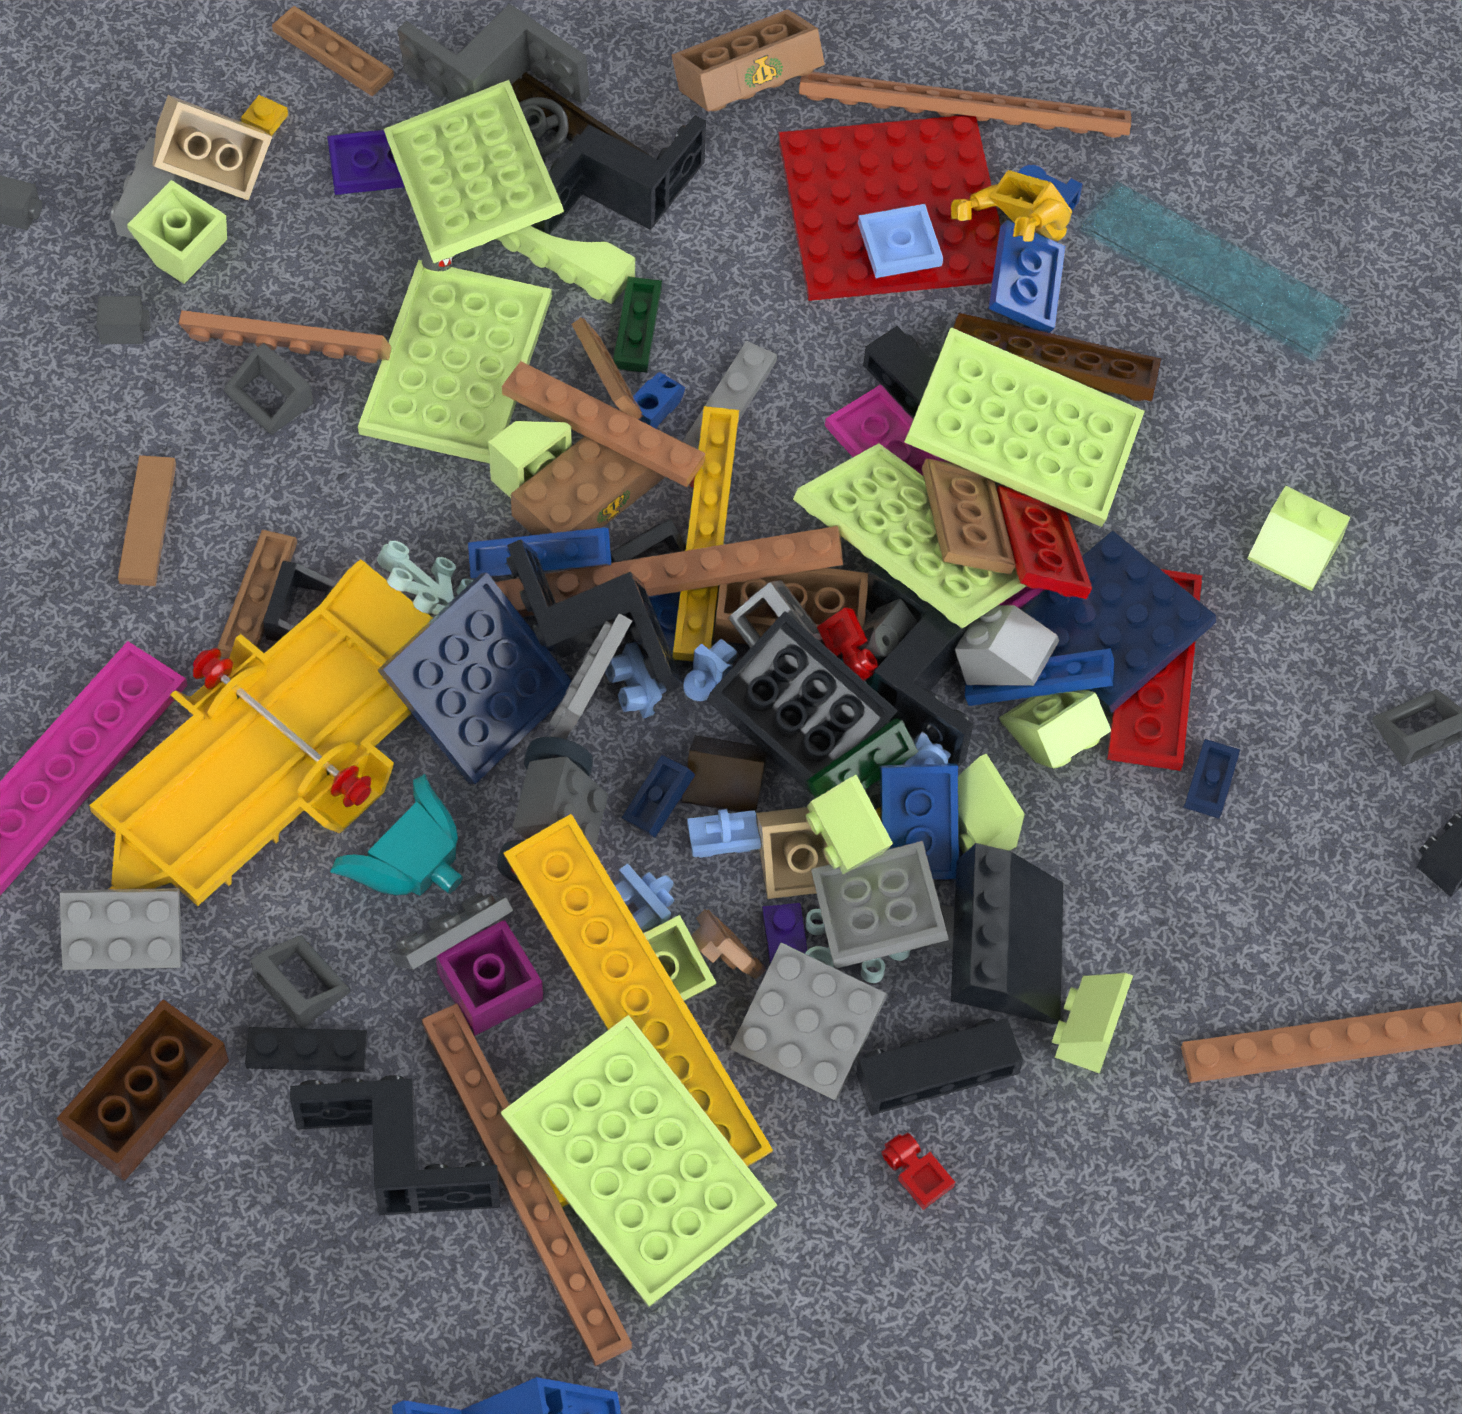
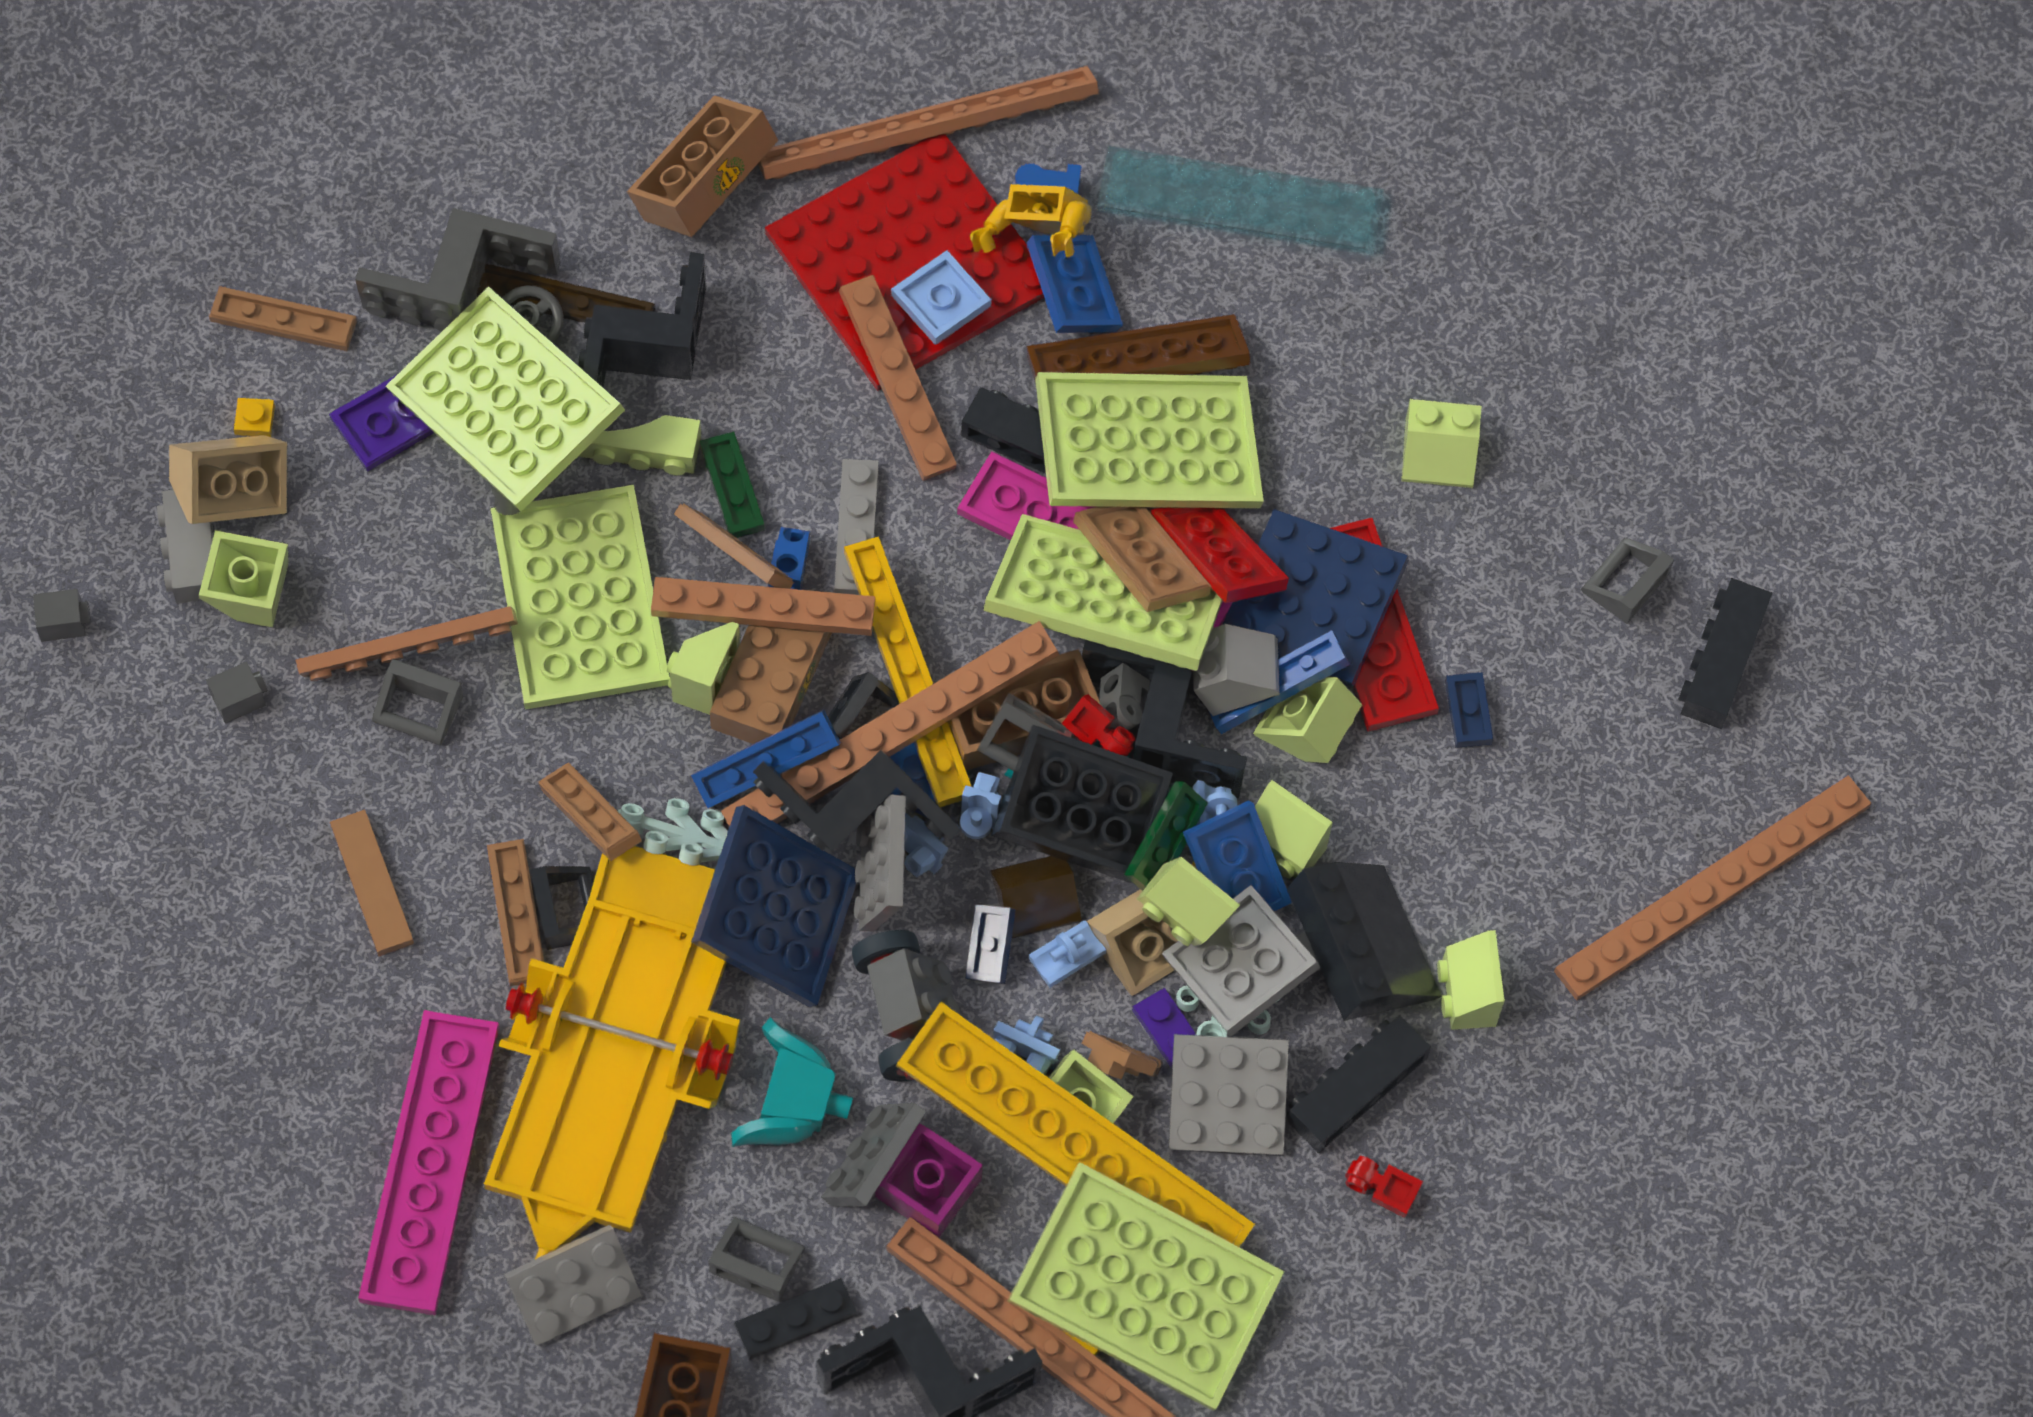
camera: 25 degrees left, 5 degrees up
none -> medium nougat tile [538,763,642,861]
none -> nougat plate [839,275,957,481]

